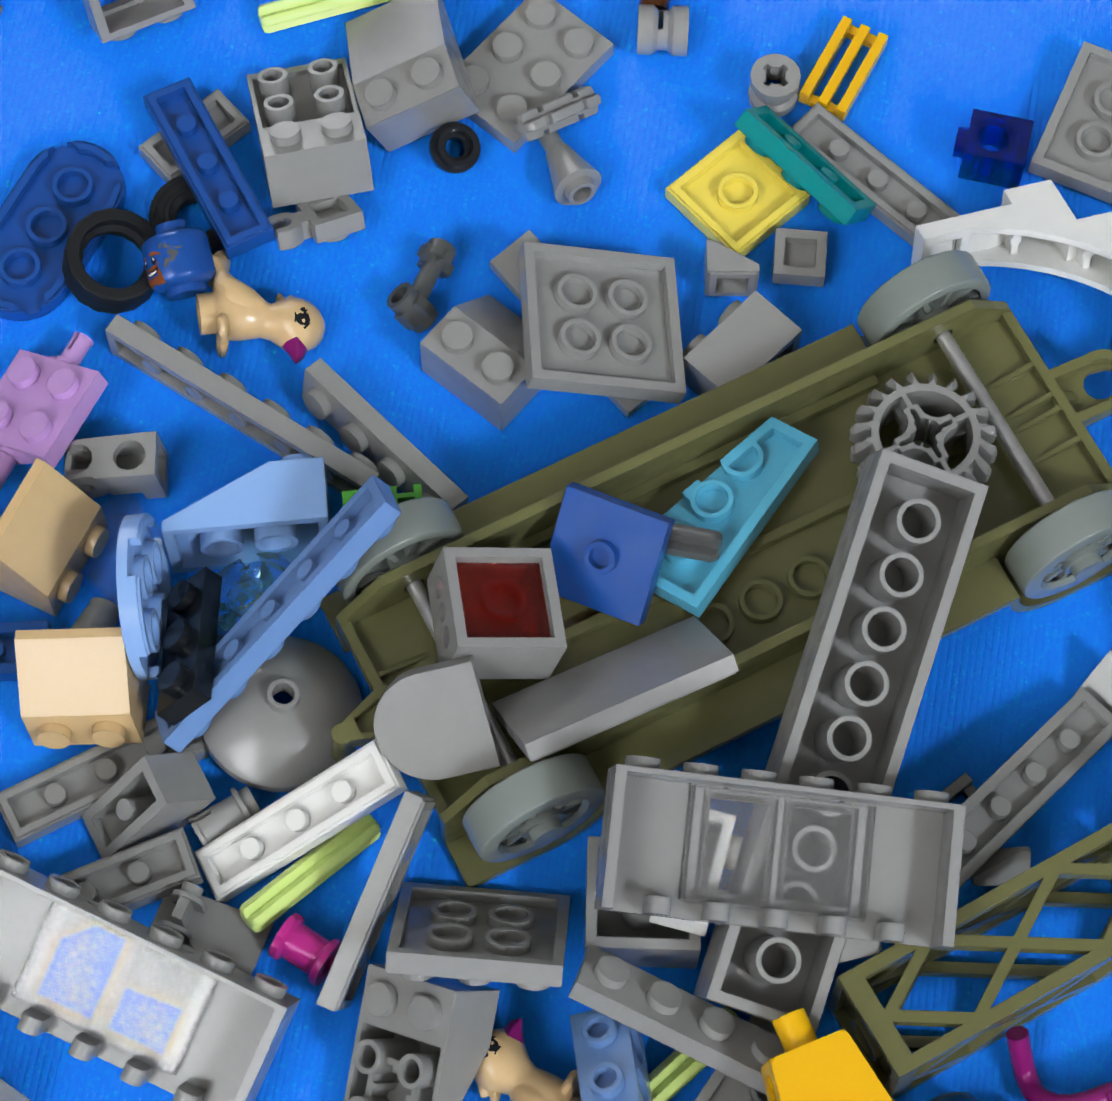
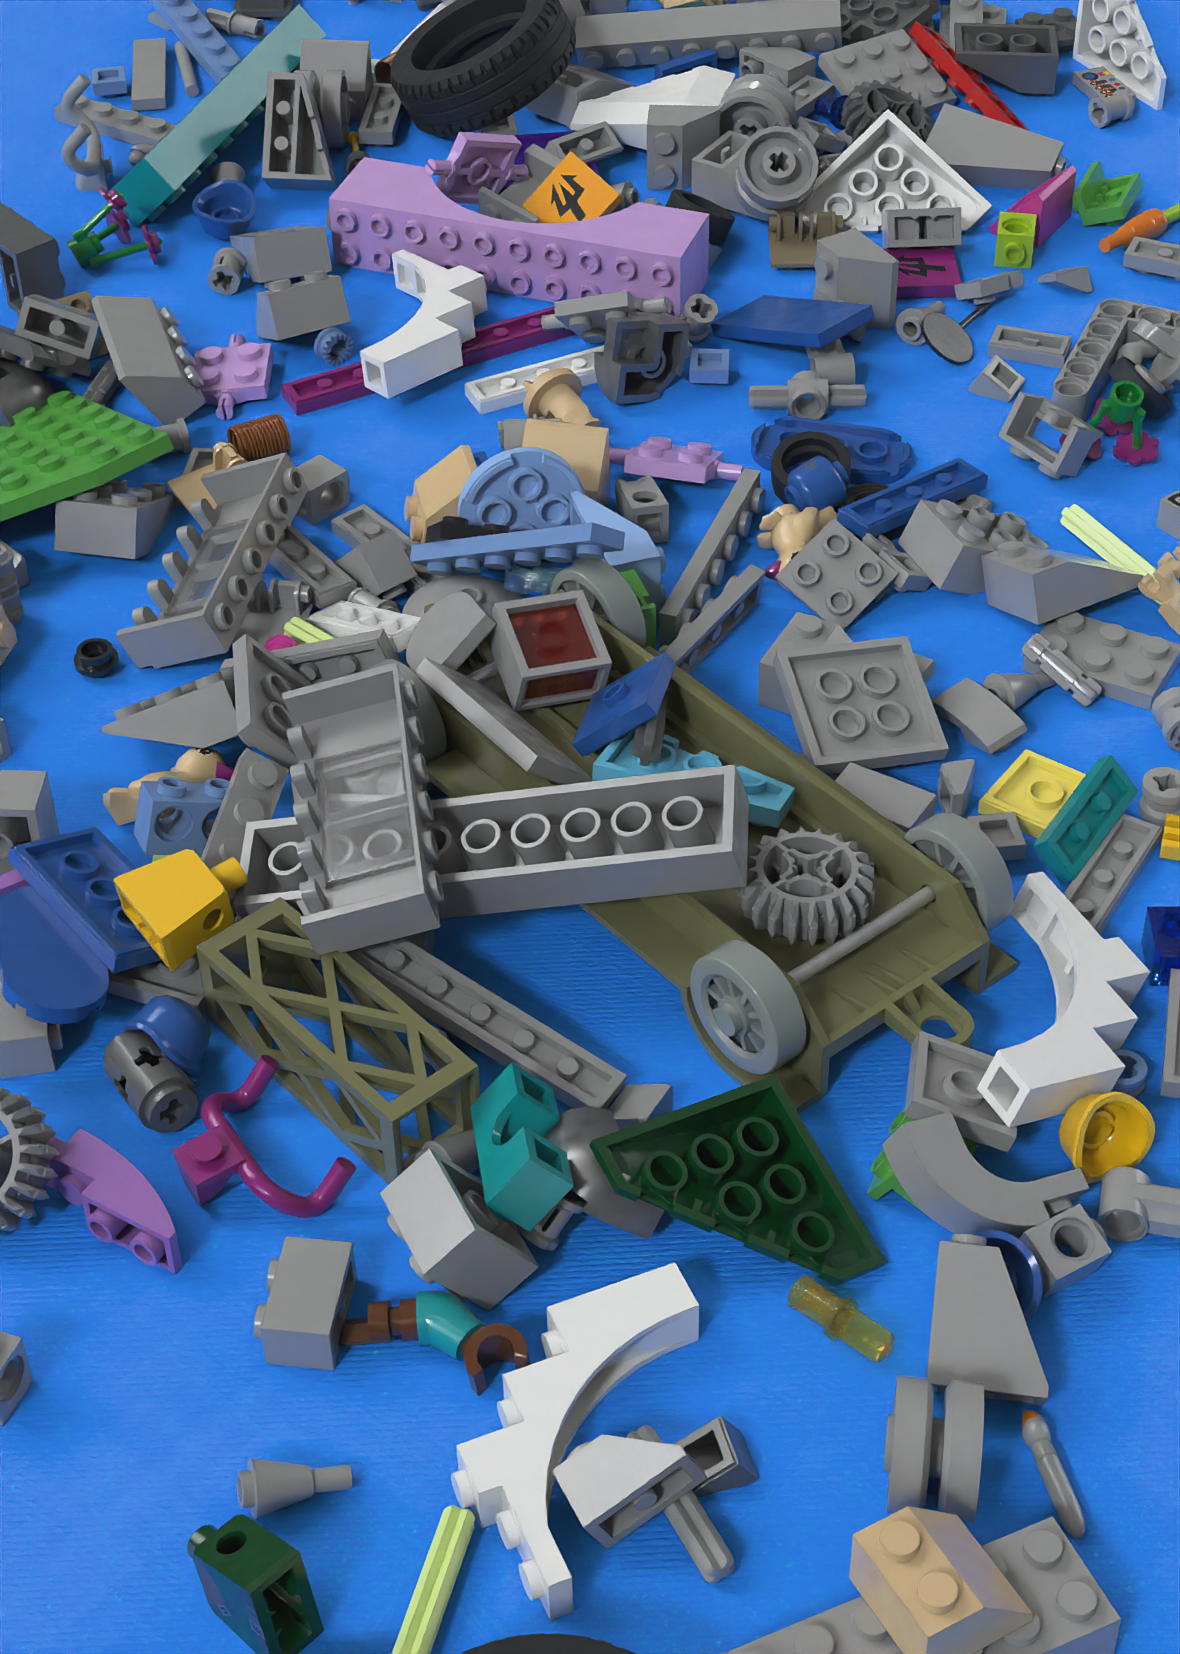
camera: 80 degrees right, 25 degrees down
dark grey bar [387,238,456,333] -> none
black plate [429,122,480,174] -> none
none -> light grey hinge [775,518,899,630]
none -> light grey slope [931,678,1028,754]

